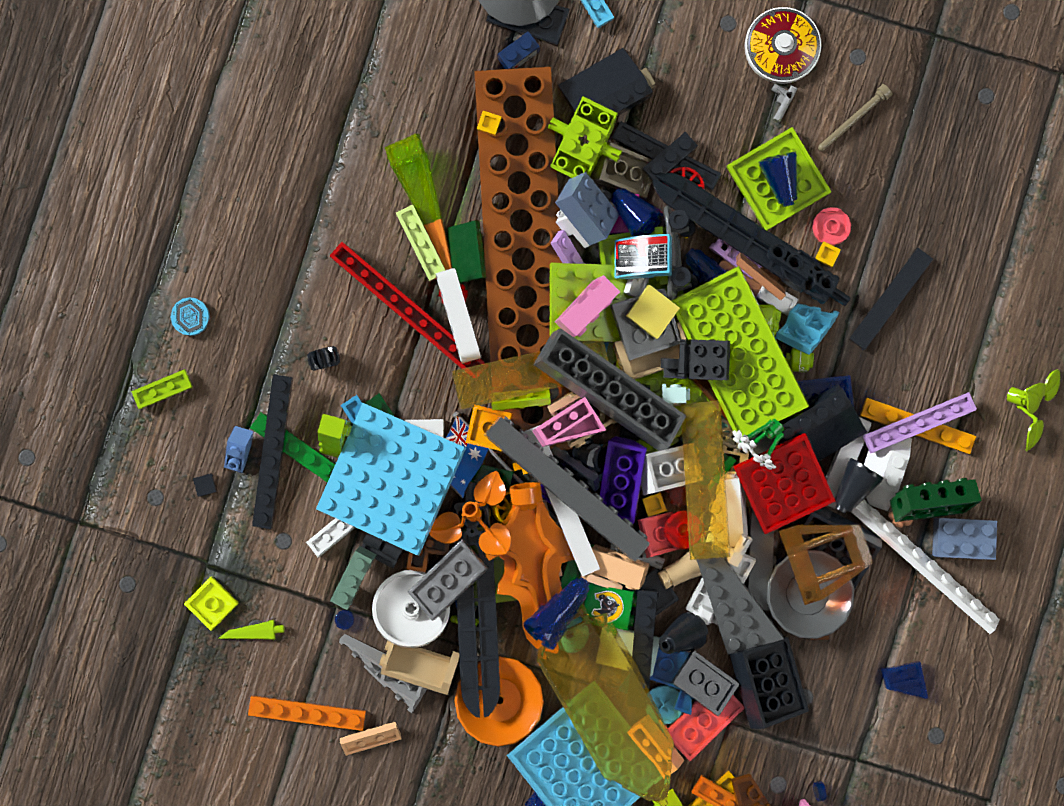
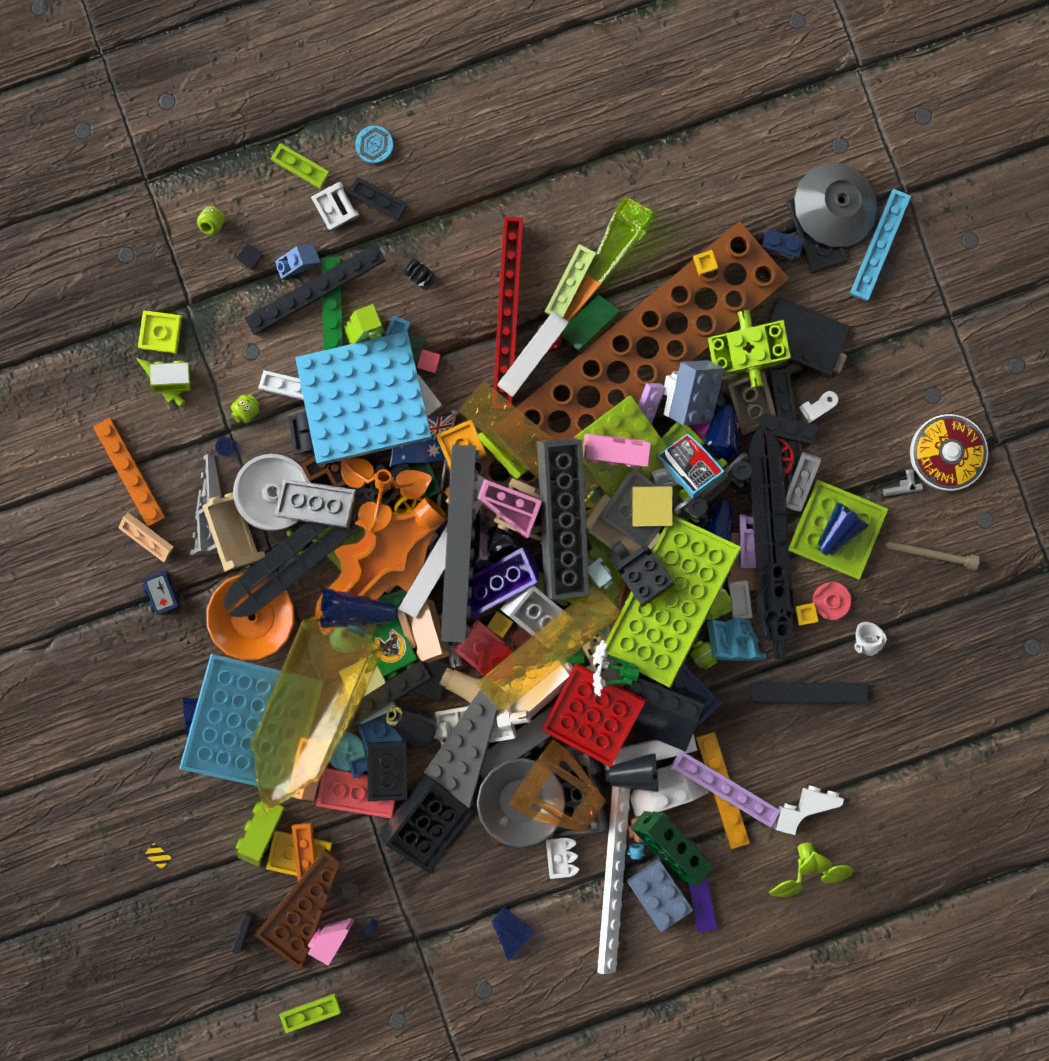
camera: 50 degrees right, 0 degrees up
sand green arch [330,546,376,610] -> none
nougat tile [736,252,786,300] -> none
none -> brick [142,571,182,615]
none -> white brick [149,361,191,393]
none -> lime head [197,206,225,235]
none -> lime head [231,395,260,423]
none -> white plate [311,182,360,231]
none -> black plate [348,177,408,222]
none -> coral tile [417,350,441,374]
none -> white plate [546,837,579,879]
none -> medium azure plate [627,843,646,859]
none -> dark purple tile [688,876,717,932]
none -> white arch [773,786,844,835]
none -> light grey hinge [785,452,821,512]
none -> white leg [799,391,838,423]
none -> white helmet [855,622,887,656]

